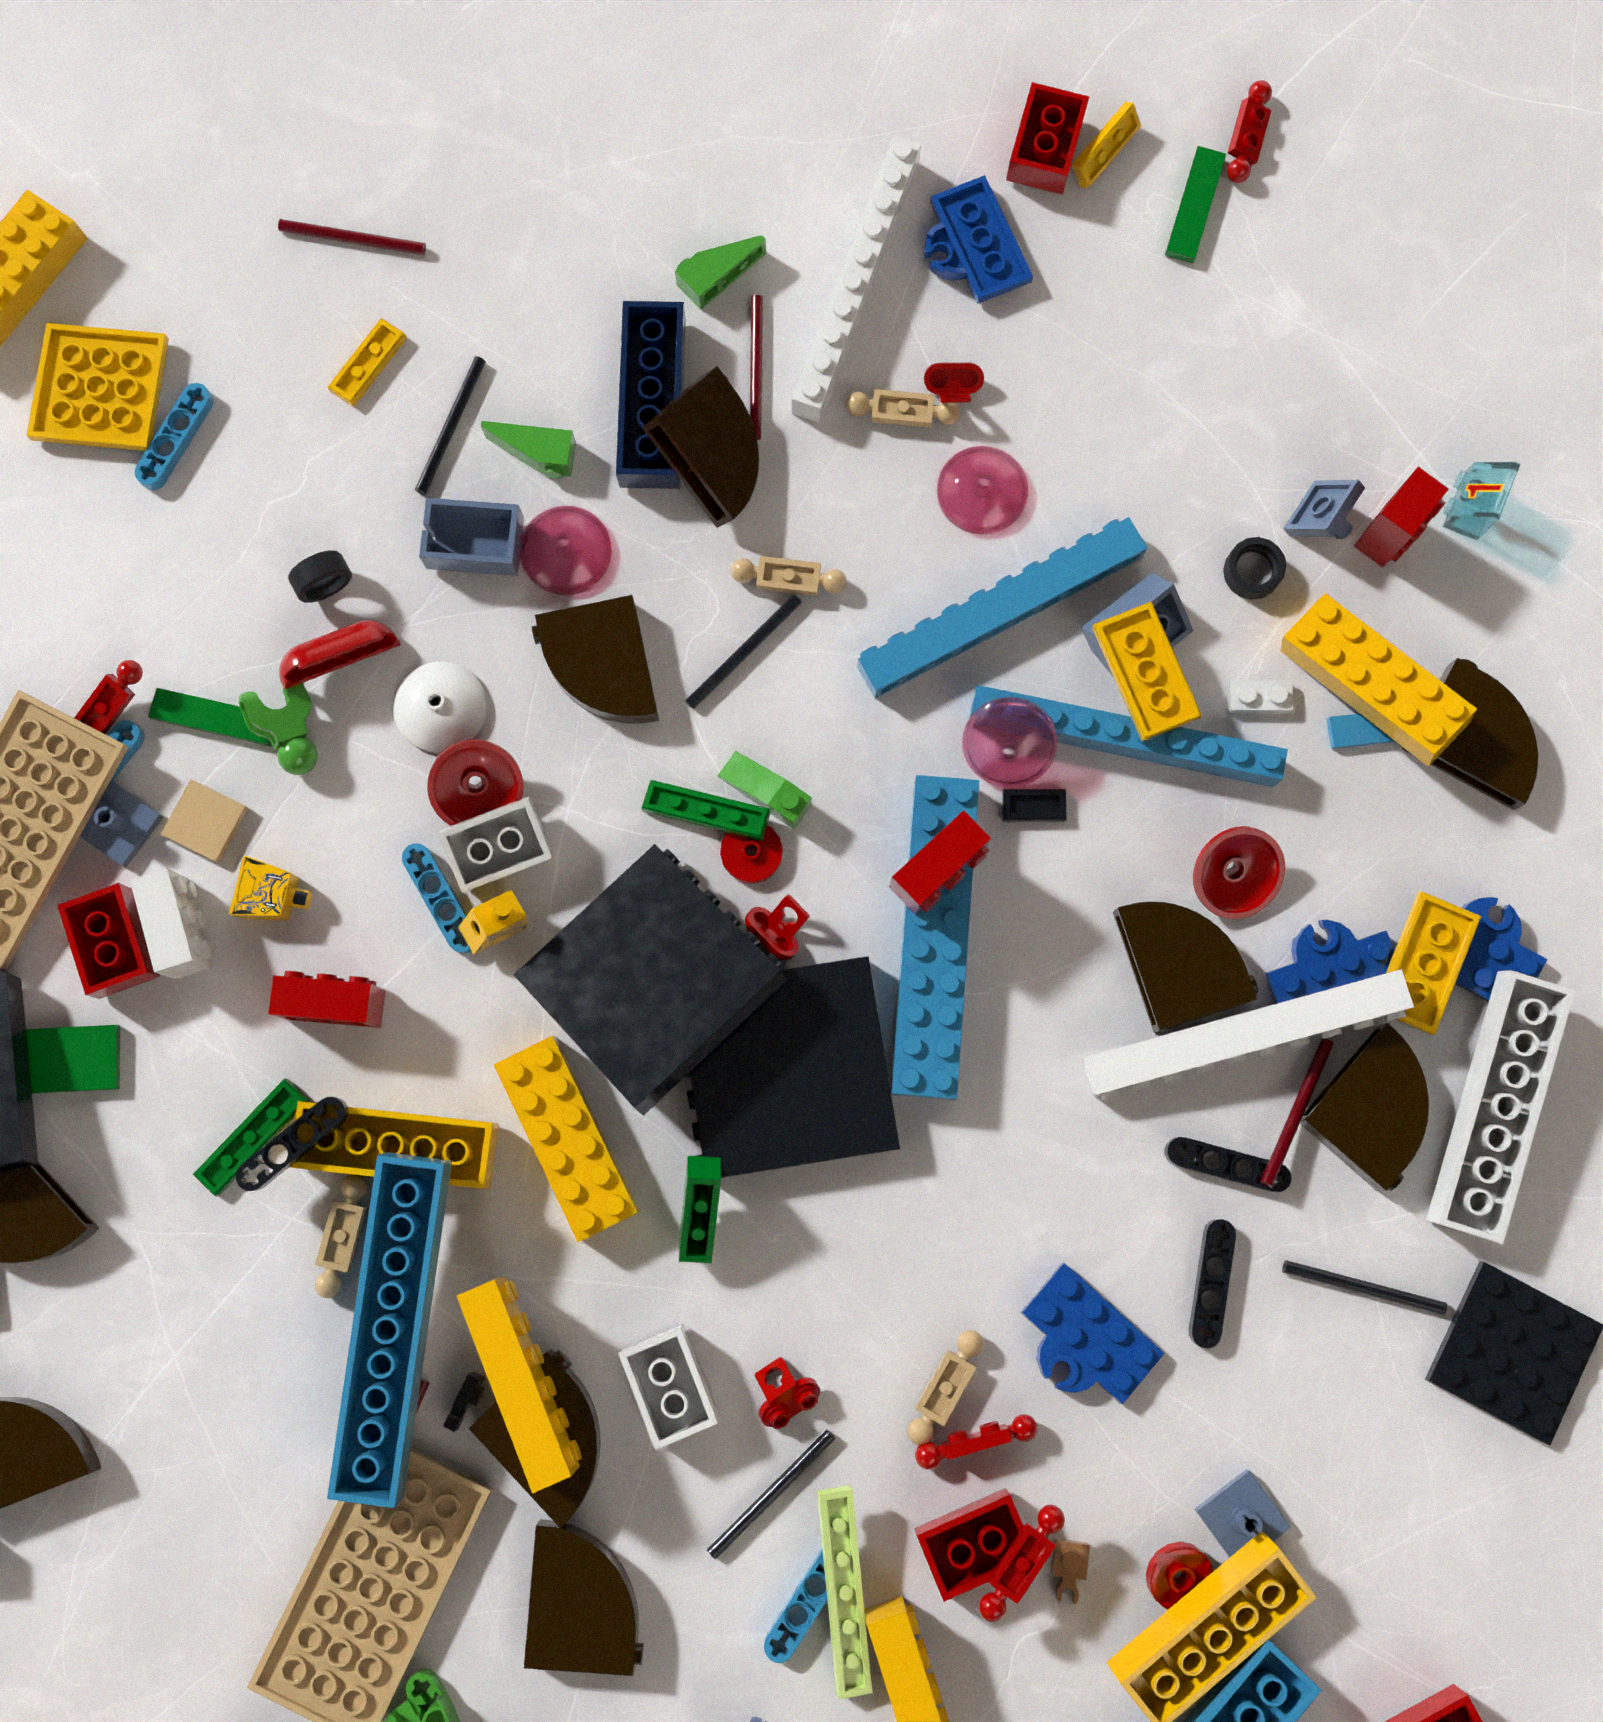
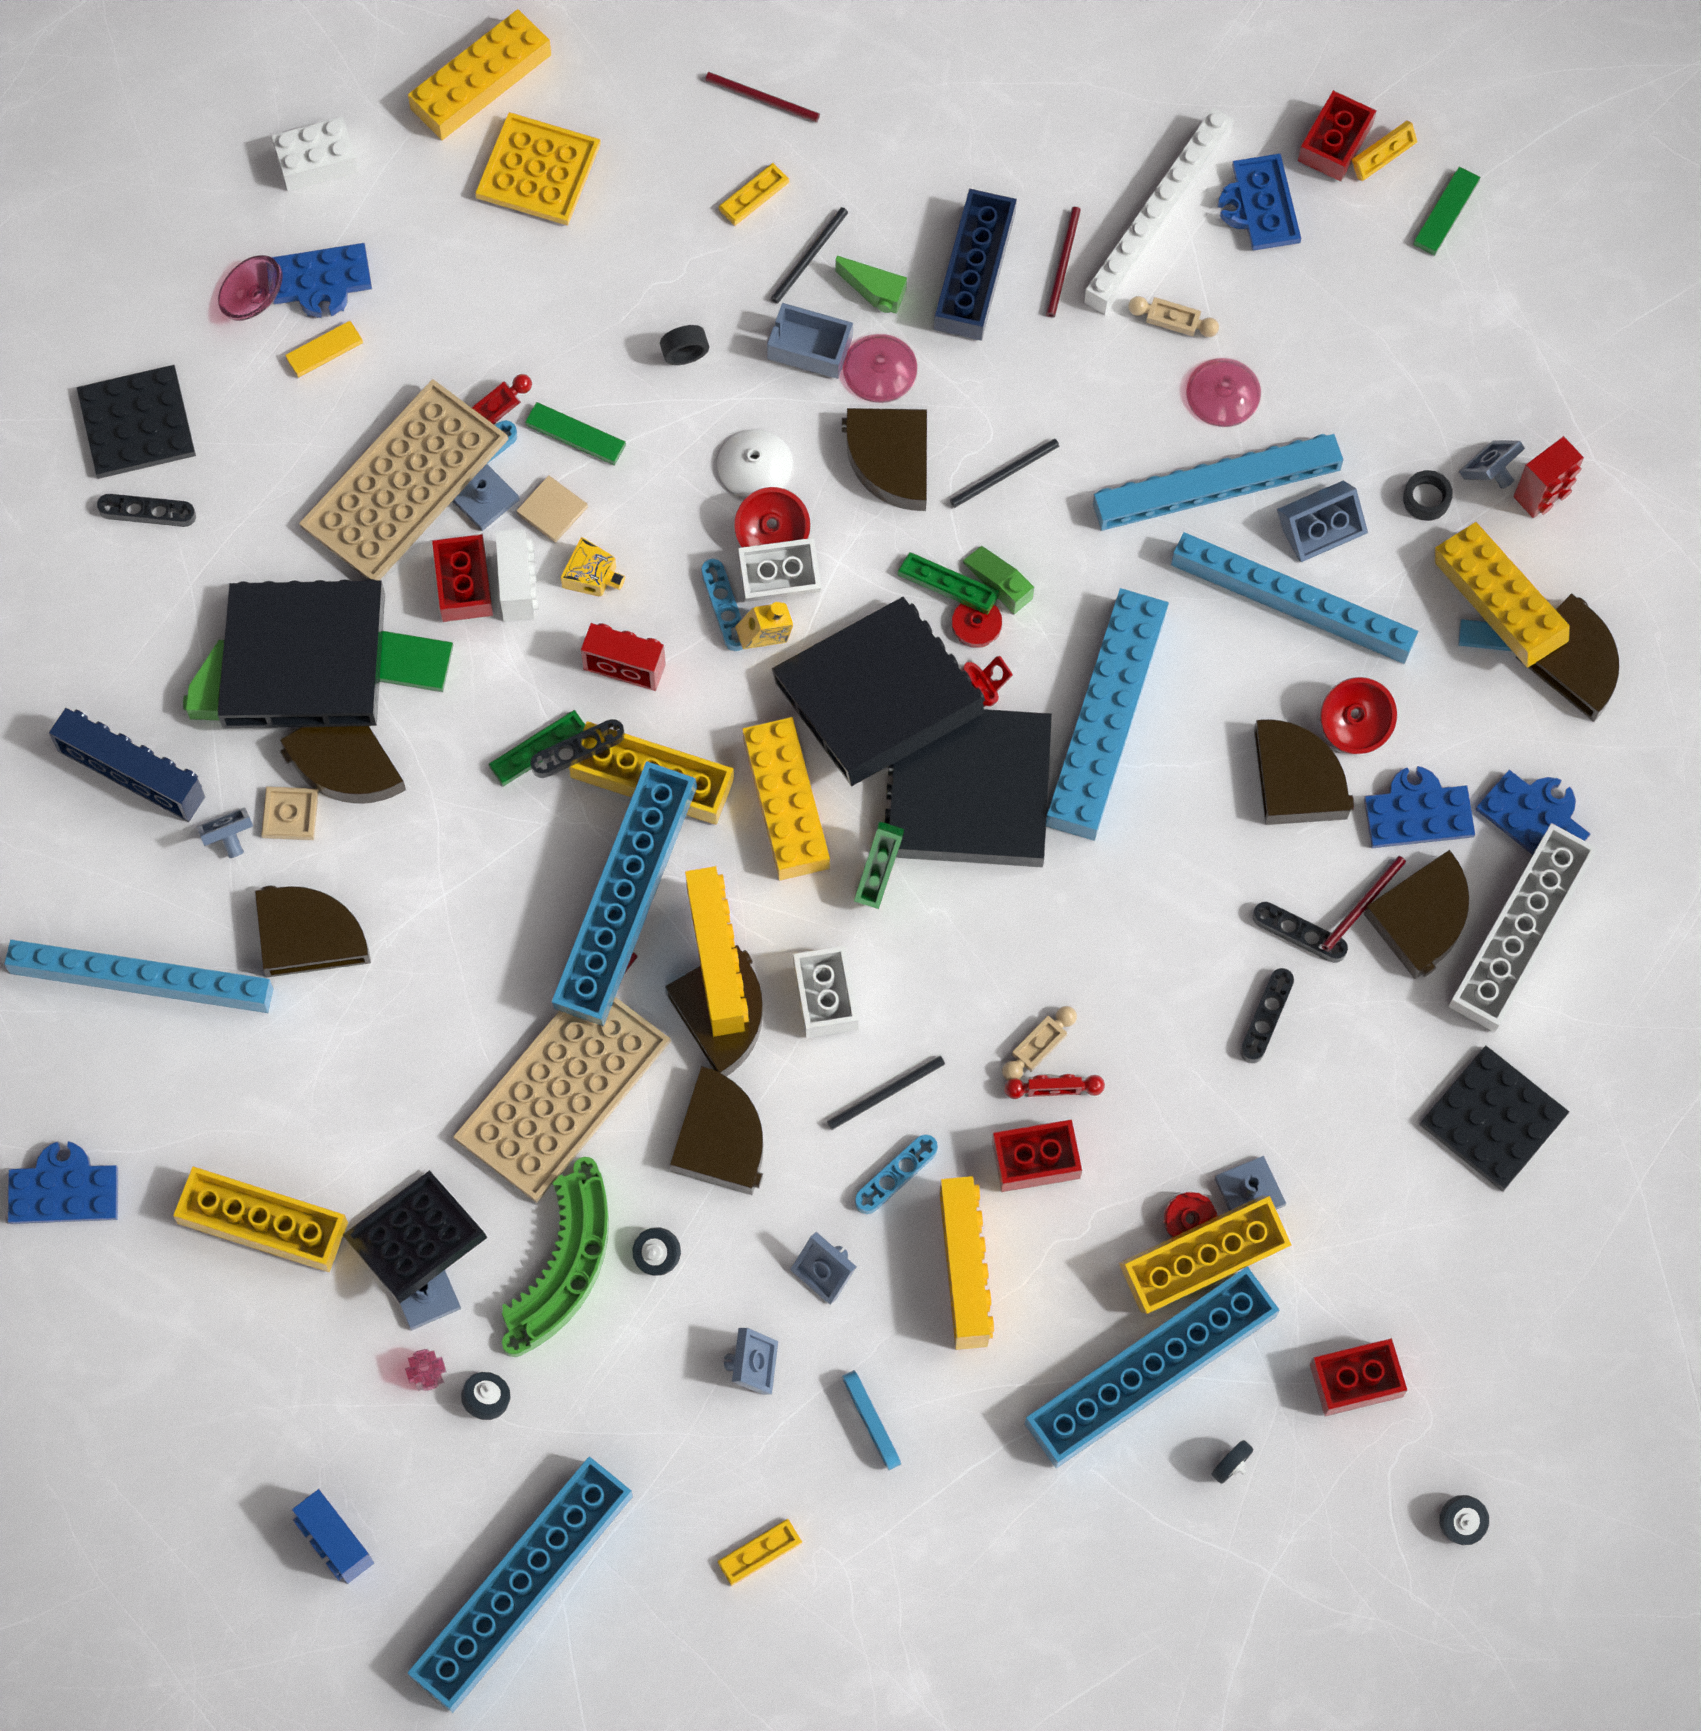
camera: 10 degrees right, 10 degrees down
dark azure beam [135,383,214,490] -> none
bright green piece [239,683,318,775] -> none
red brick [279,620,400,690] -> none
tan plate [315,1175,367,1298] -> none
black plate [443,1371,485,1432] -> none
dark brown brick [642,366,759,528] -> none
bright green slope [675,235,766,310] -> none
tan plate [731,556,847,596] -> none
red bracket [755,1357,820,1429] -> none
yellowish green plate [817,1485,872,1700] -> none
red brick [889,810,991,915] -> none
red bracket [923,362,984,403] -> none
clear pink dish [962,697,1057,787] -> none
red plate [979,1505,1065,1622] -> none
black tile [1002,789,1067,822] -> none
blue plate [1020,1263,1165,1405] -> none
medium nougat plate [1051,1538,1090,1604] -> none
white brick [1082,969,1414,1100] -> none
yellow tile [1092,602,1202,742] -> none
red plate [1227,80,1272,183] -> none
white plate [1227,680,1293,714] -> none
black piece [1282,1260,1447,1315] -> none
yellow tile [1386,891,1481,1035] -> none
clear light blue slope [1443,462,1520,540] -> none

